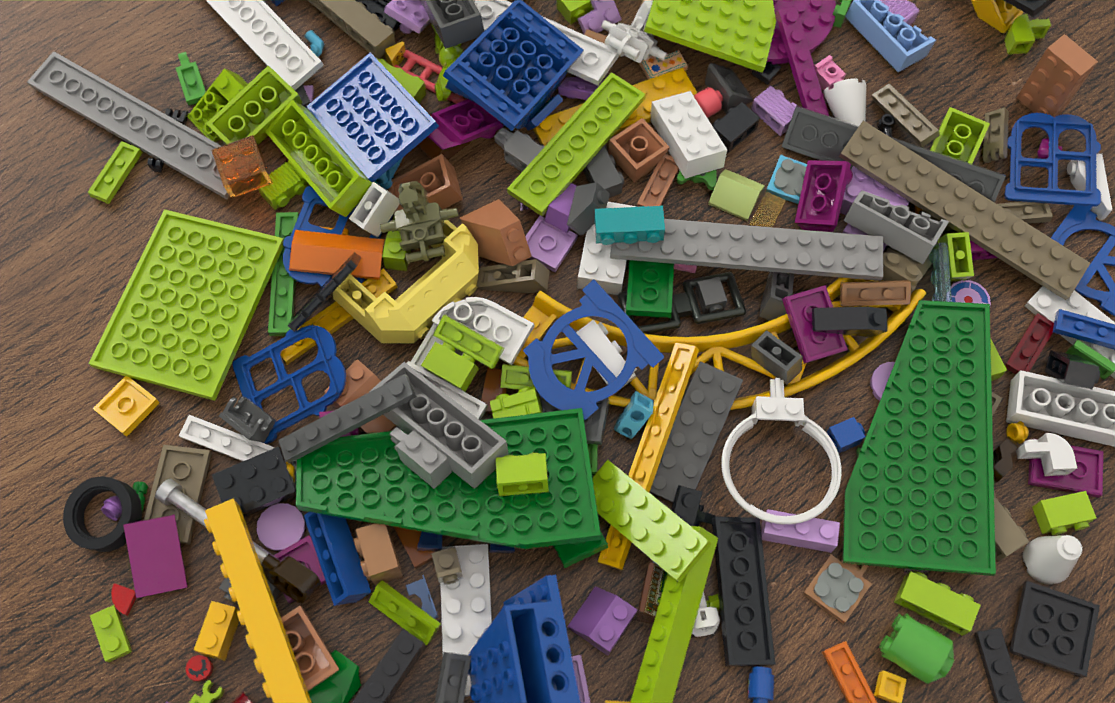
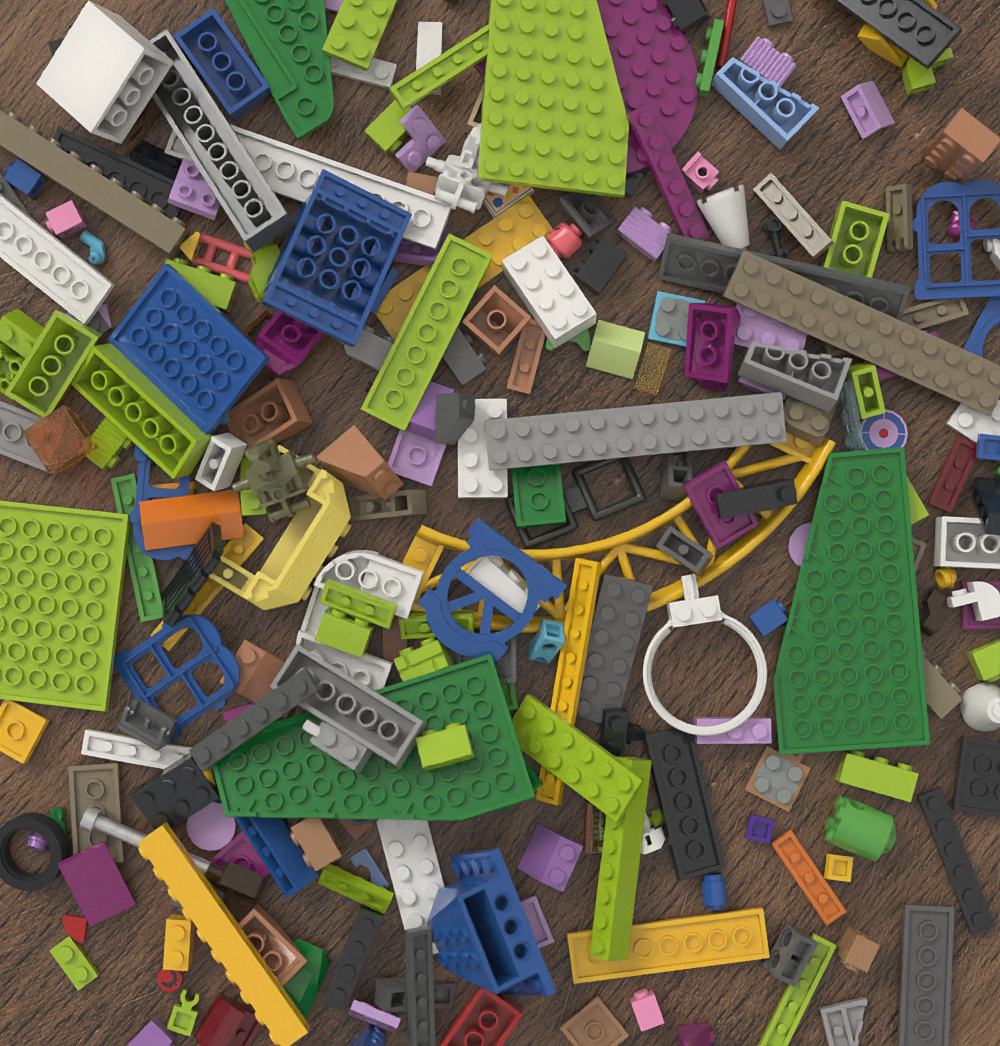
camera: 10 degrees left, 20 degrees up
dark tan bracket [431,547,463,585] -> none
teal brick [594,206,665,245] -> none
dark grey brick [695,277,727,314] -> none
medium nougat plate [840,280,911,306] -> none
none -> bright pink brick [46,200,88,239]
none -> dark purple plate [744,813,775,844]
none -> lavender panel [841,81,895,139]

